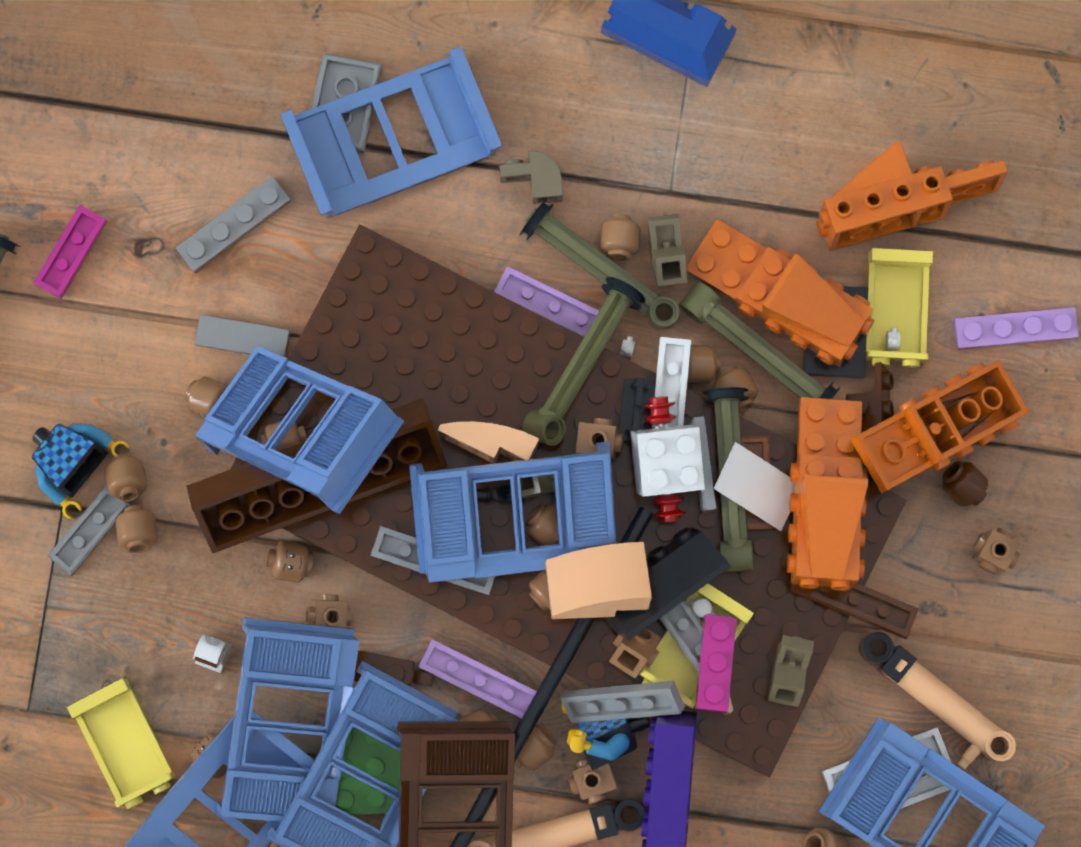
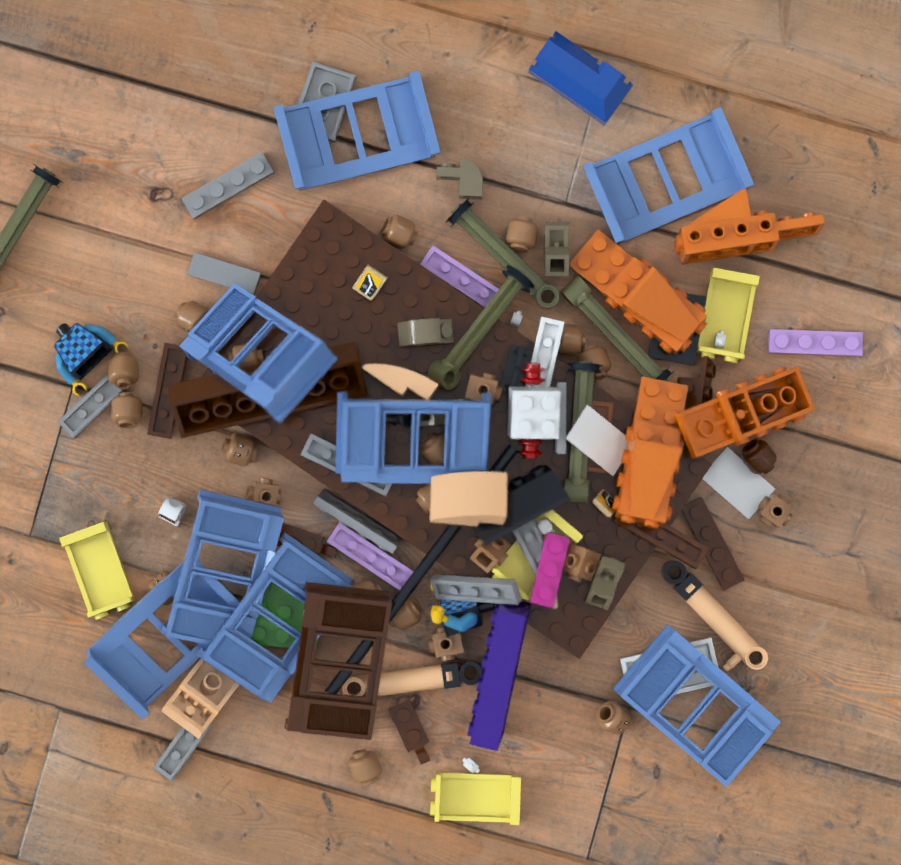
camera: 10 degrees right, 5 degrees up
dark pink plate [33,205,107,299] -> none
none -> reddish brown plate [147,343,187,439]
none -> light grey plate [313,489,402,554]
none -> slope [353,264,388,301]
none -> medium nougat head [381,215,417,249]
none -> dark tan brick [397,318,454,347]
none -> medium nougat brick [563,543,601,582]
none -> medium blue piece [583,107,754,244]
none -> slope [591,489,616,517]
none -> reddish brown plate [681,497,744,591]
none -> white sticker [703,447,775,519]

